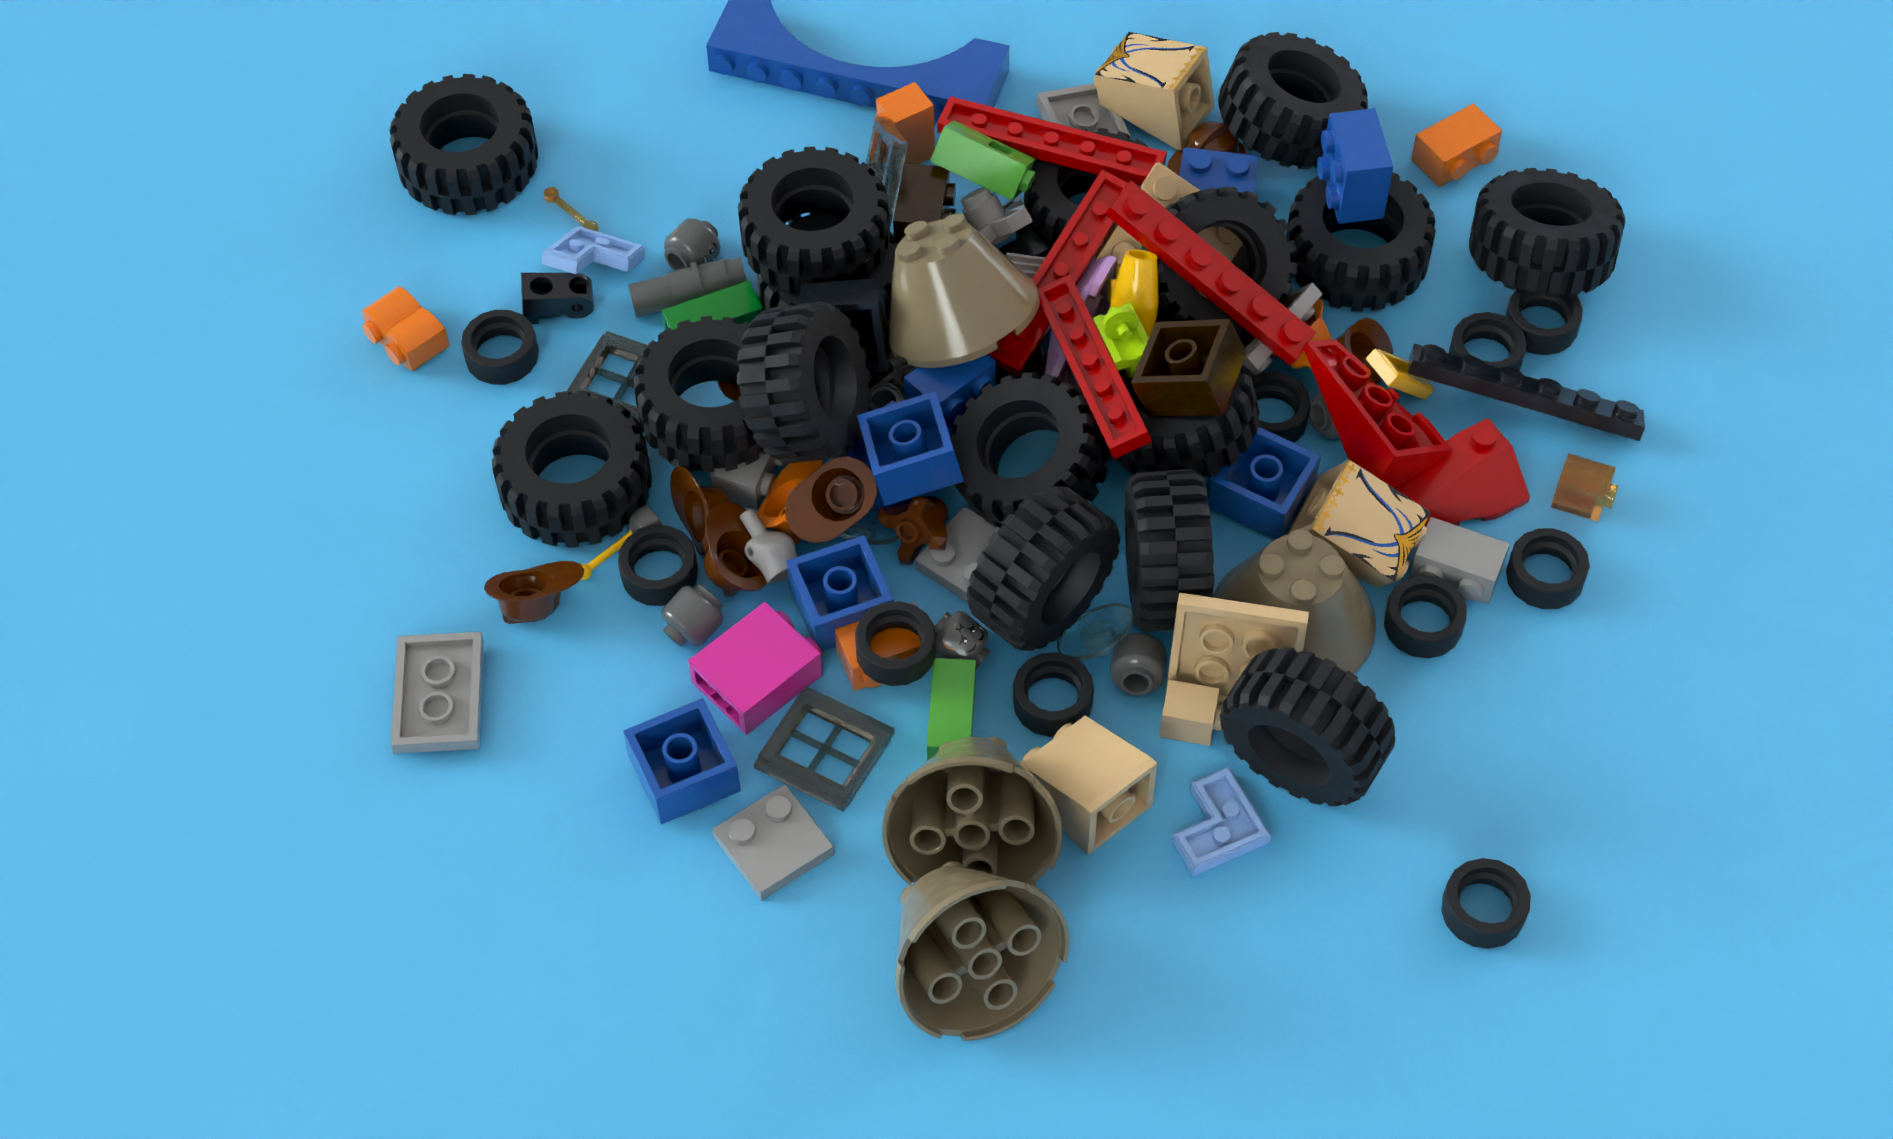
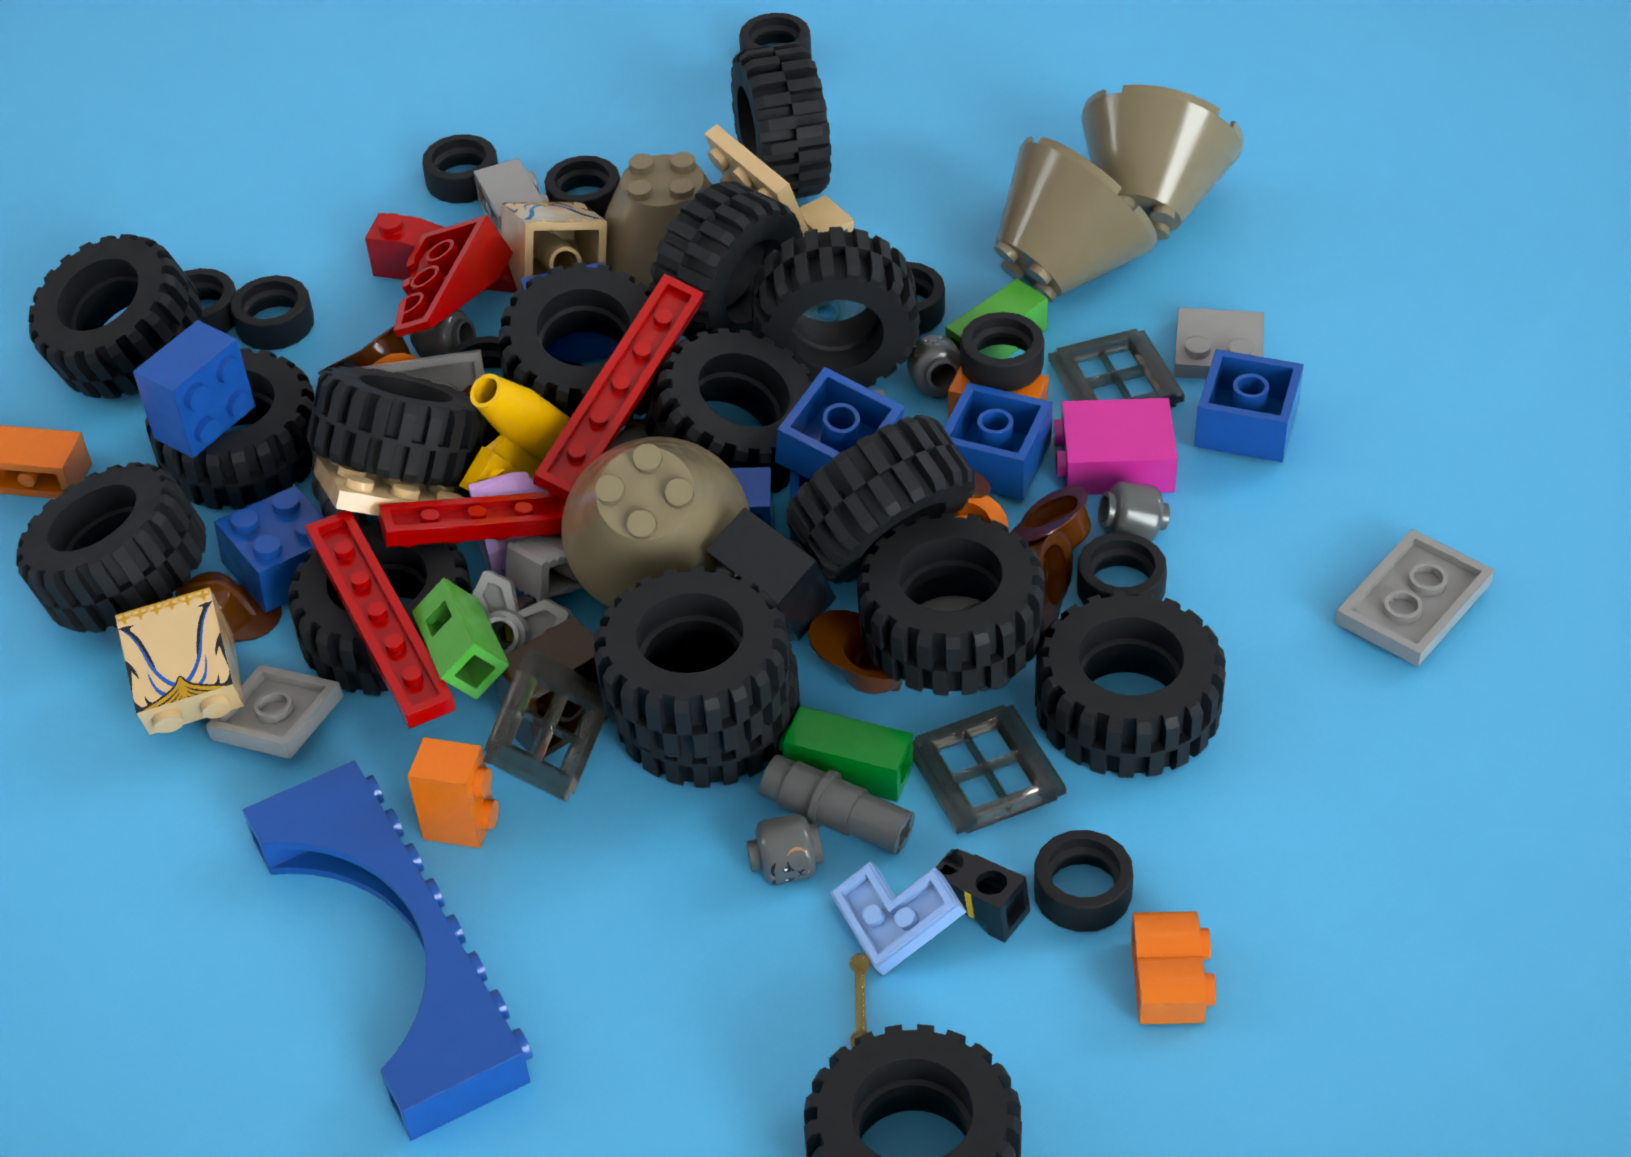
camera: 135 degrees left, 10 degrees down
reddish brown piece [484,561,584,624] -> none
light grey piece [739,509,798,584] -> none
tan slope [1021,715,1157,855] -> none
lime hips [1093,302,1149,378] -> none
red plate [1104,181,1316,365] -> none
dark brown brick [1131,319,1247,417] -> none
light blue tile [1172,767,1271,876] -> none
yellow tile [1365,349,1434,400] -> none
black plate [1408,344,1645,441] -> none
clear orange brick [1551,453,1619,522] -> none

